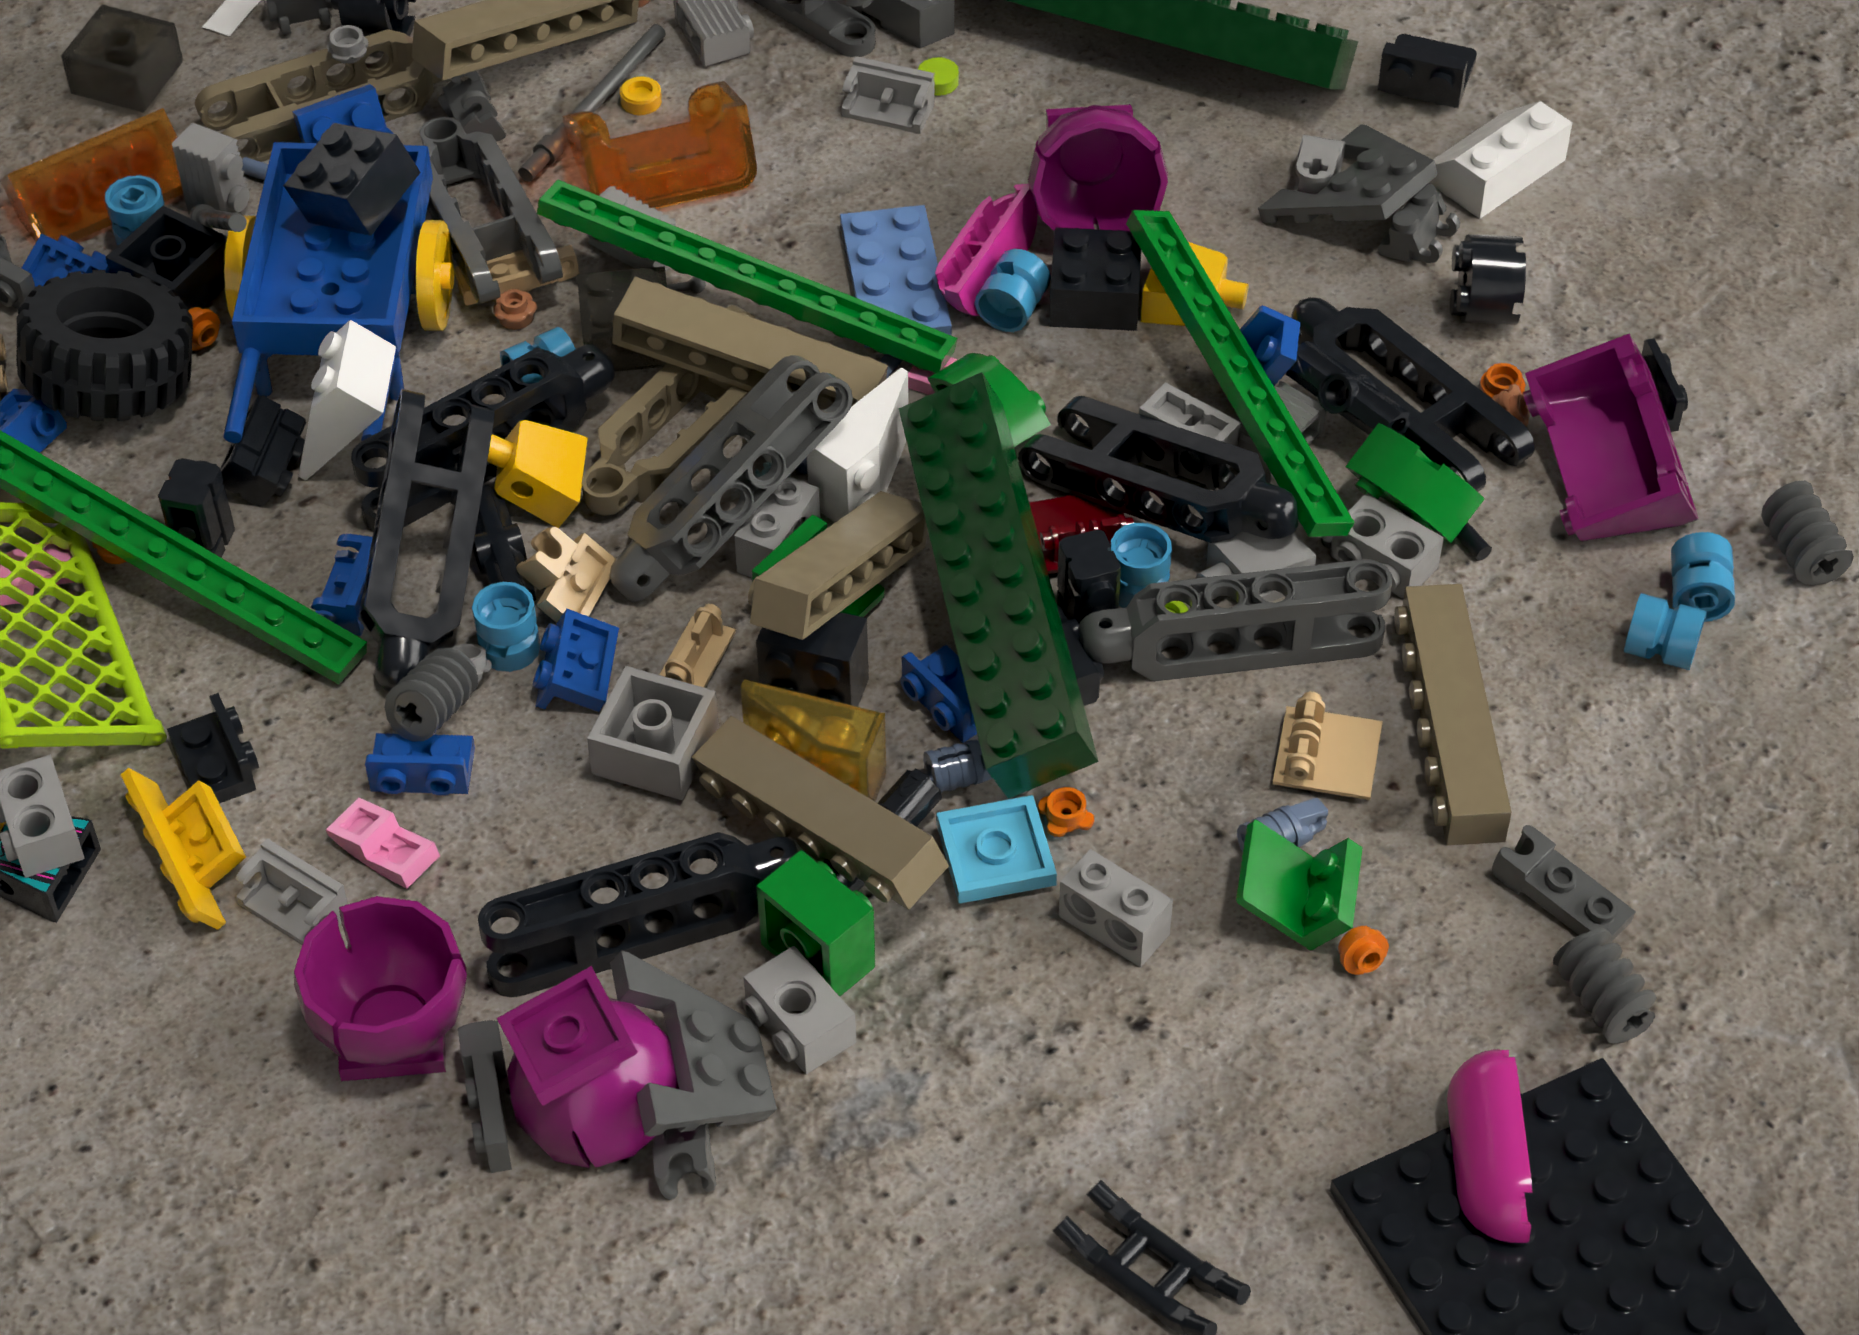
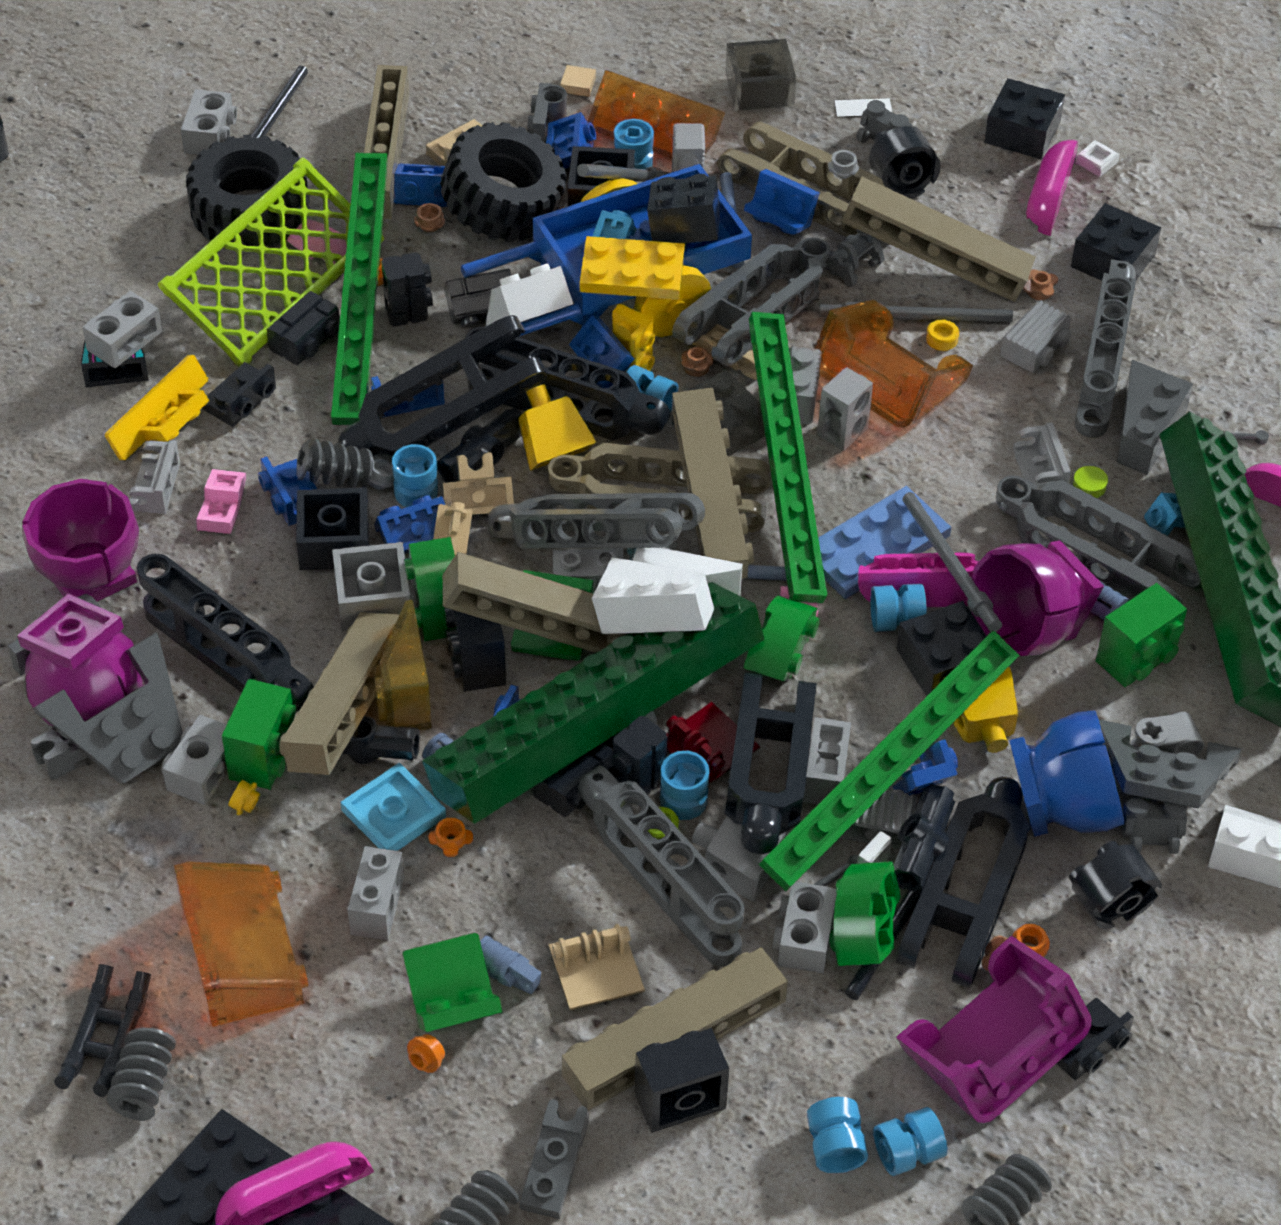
camera: 60 degrees right, 0 degrees up
none -> dark grey piece [106,1028,176,1121]
none -> clear orange windscreen [173,862,309,1027]
none -> yellow plate [228,780,261,815]
none -> black brick [266,291,340,366]
none -> black brick [296,487,369,570]
none -> green brick [403,537,455,642]
none -> nougat plate [414,203,445,232]
none -> tan hinge [433,502,473,555]
none -> blue bracket [568,315,635,388]
none -> yellow plate [580,236,685,300]
none -> dark azure bracket [592,210,636,239]
none -> white wedge [592,557,714,634]
none -> yellow bracket [612,303,655,371]
none -> black brick [635,1028,729,1133]
none -> light grey brick [817,367,873,451]
none -> white tile [857,831,892,864]
none -> dark grey bar [902,492,1002,632]
none -> dark grey piece [996,476,1201,604]
none -> blue plate [1009,710,1125,837]
none -> green brick [1095,583,1187,688]
none -> dark azure bracket [1144,492,1186,536]

